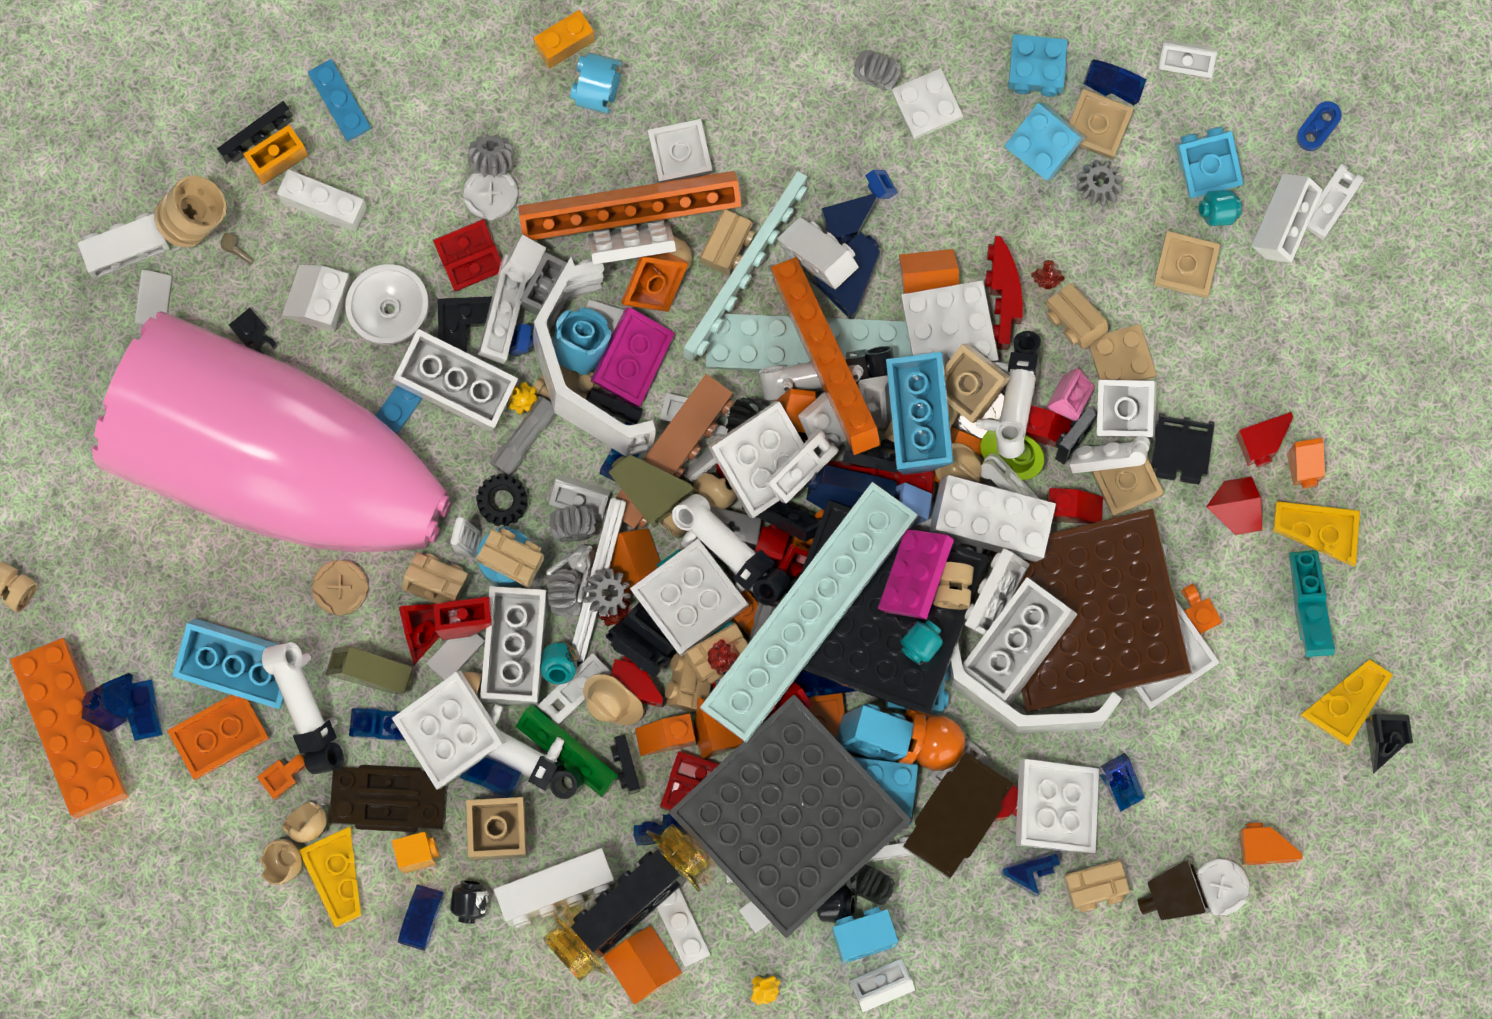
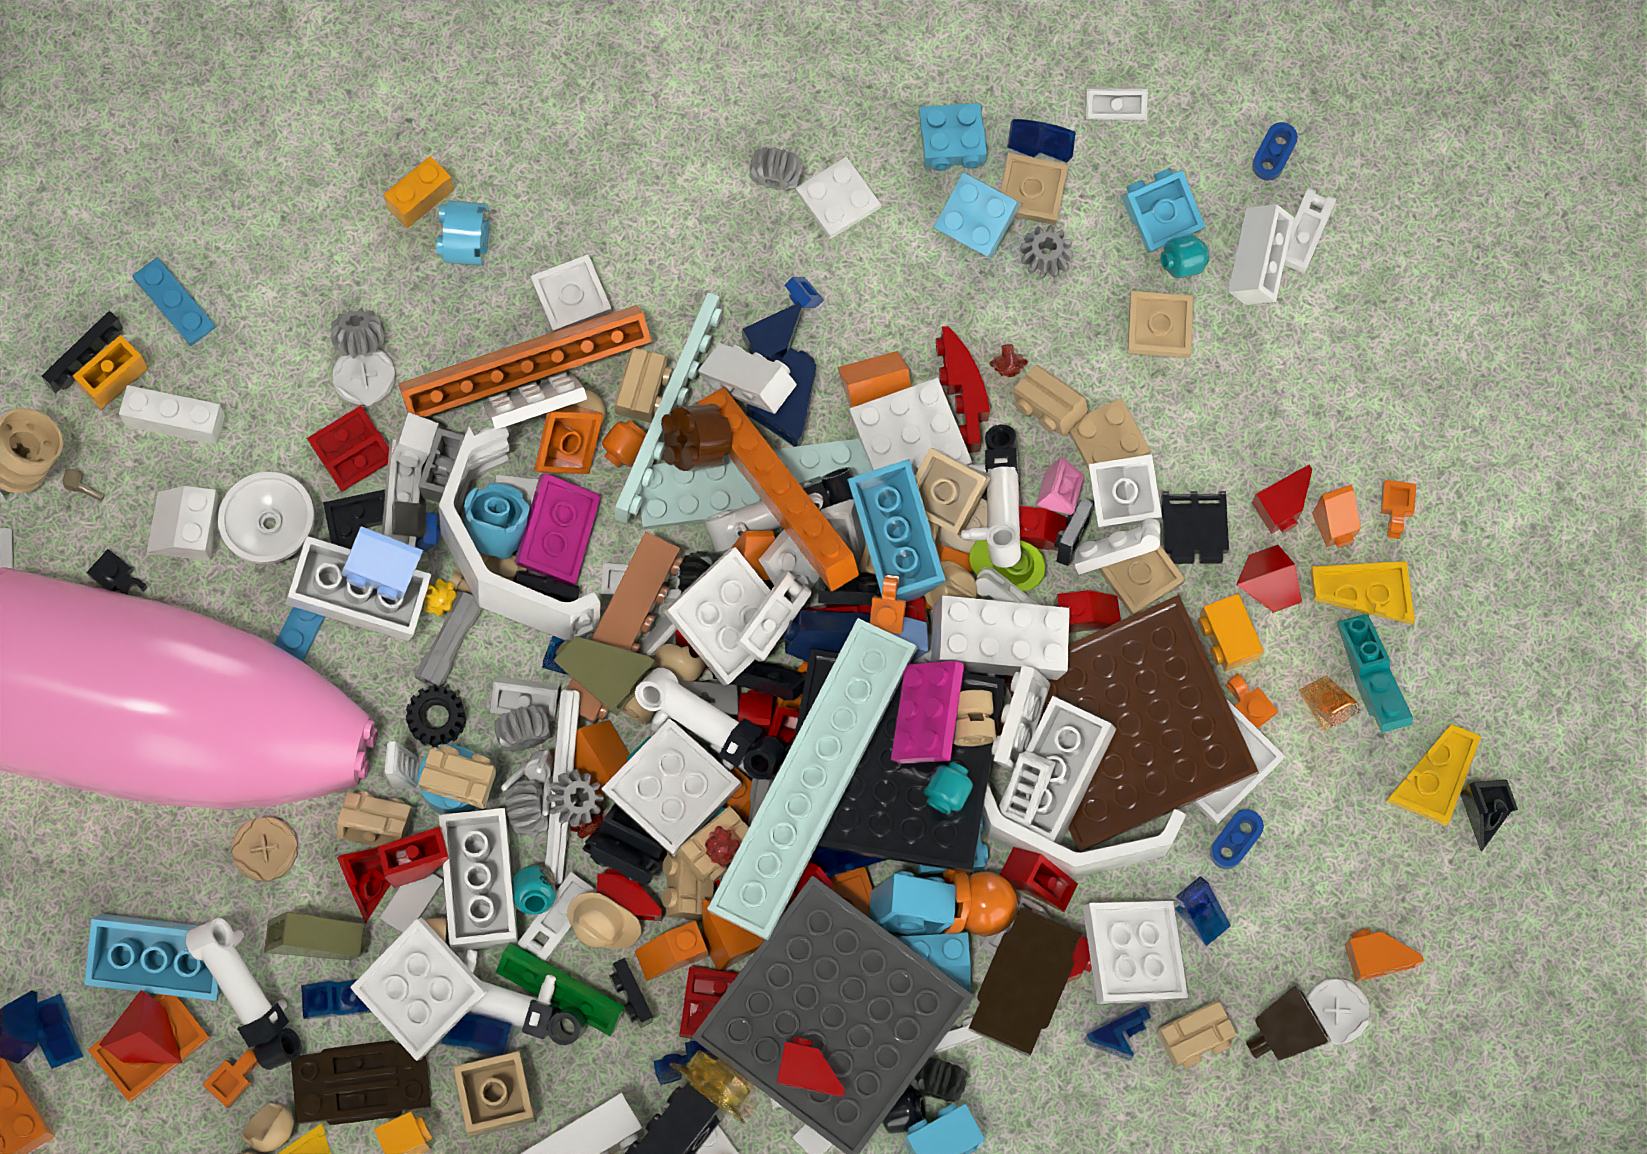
camera: 15 degrees left, 5 degrees down
none -> red slope [99,990,182,1063]
none -> light blue slope [341,526,423,600]
none -> clear smoke tile [392,501,427,538]
none -> orange head [602,420,647,468]
none -> reddish brown brick [661,404,732,471]
none -> red slope [777,1037,845,1097]
none -> orange plate [870,574,906,634]
none -> white slope [1000,751,1055,827]
none -> red slope [1000,847,1078,912]
none -> light orange brick [1198,593,1264,672]
none -> blue plate [1210,810,1264,869]
none -> clear orange slope [1299,675,1360,731]
none -> orange plate [1380,480,1416,539]

